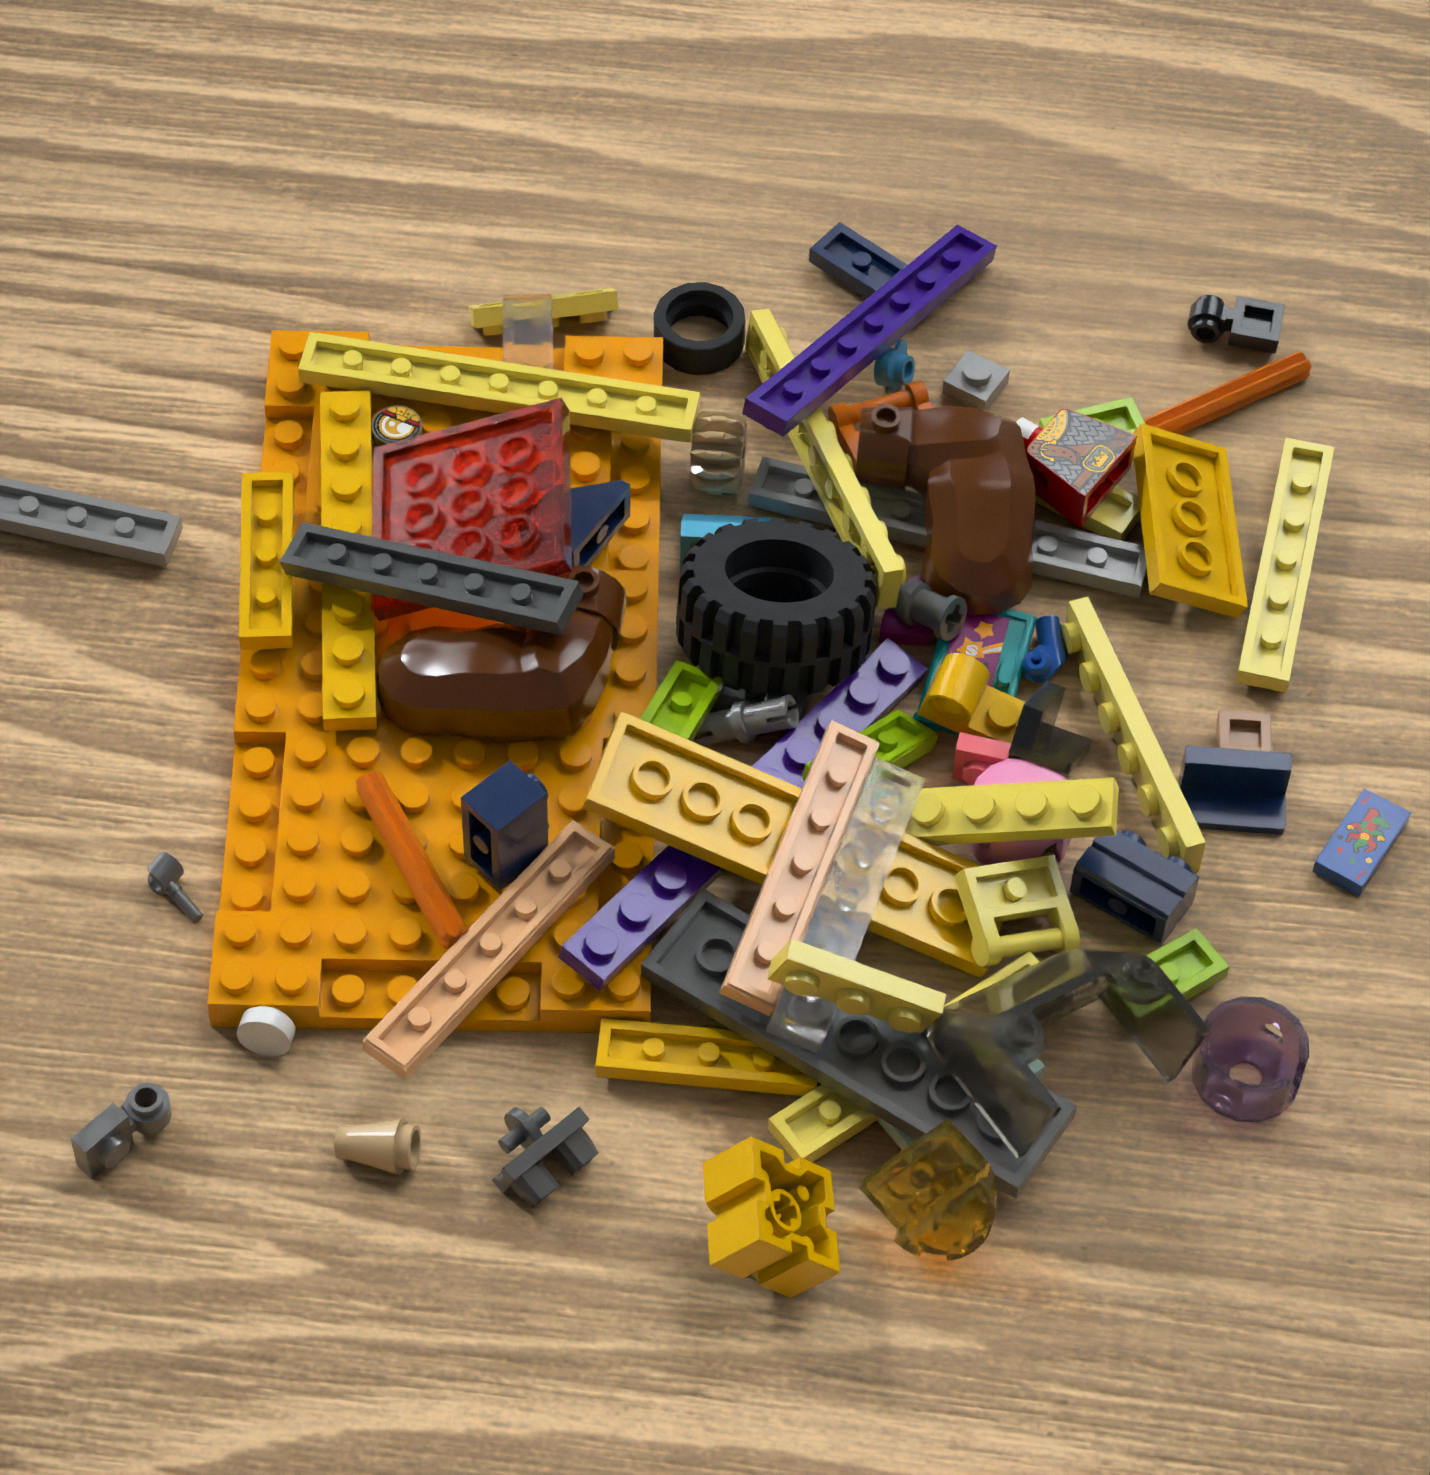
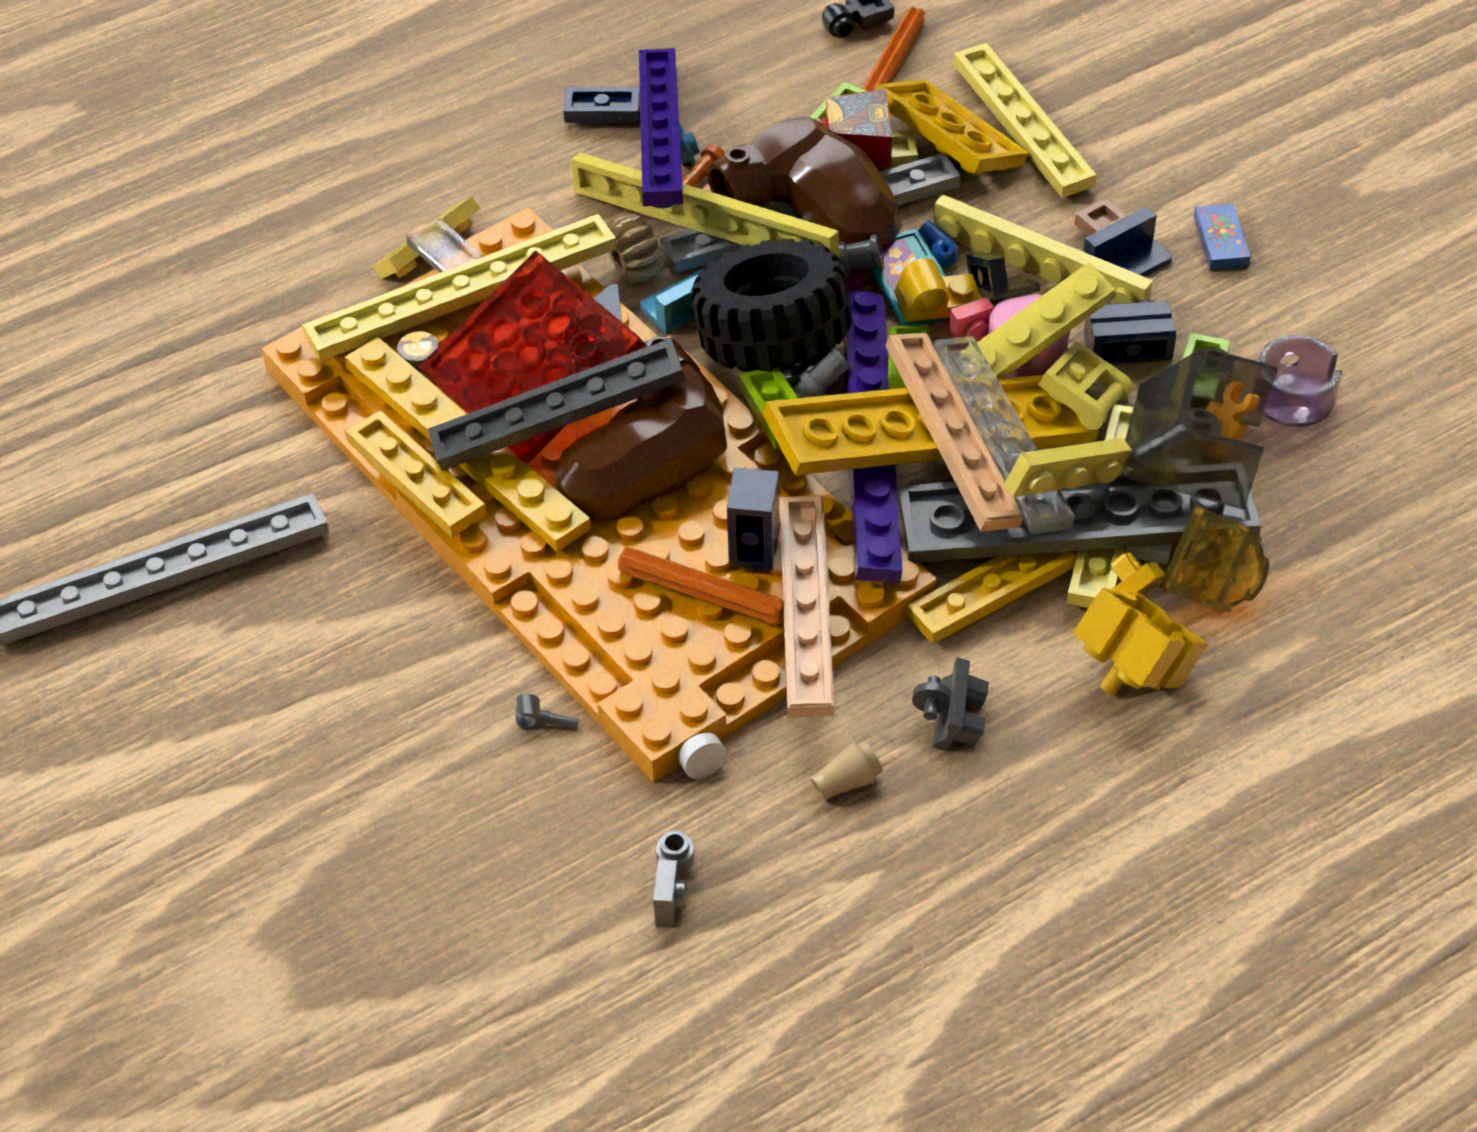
camera: 35 degrees left, 5 degrees down
black tyre [654,282,746,375] -> none
light grey plate [942,350,1010,411] -> none
none -> yellow tile [1110,552,1166,594]
none -> light orange plate [1189,381,1260,461]

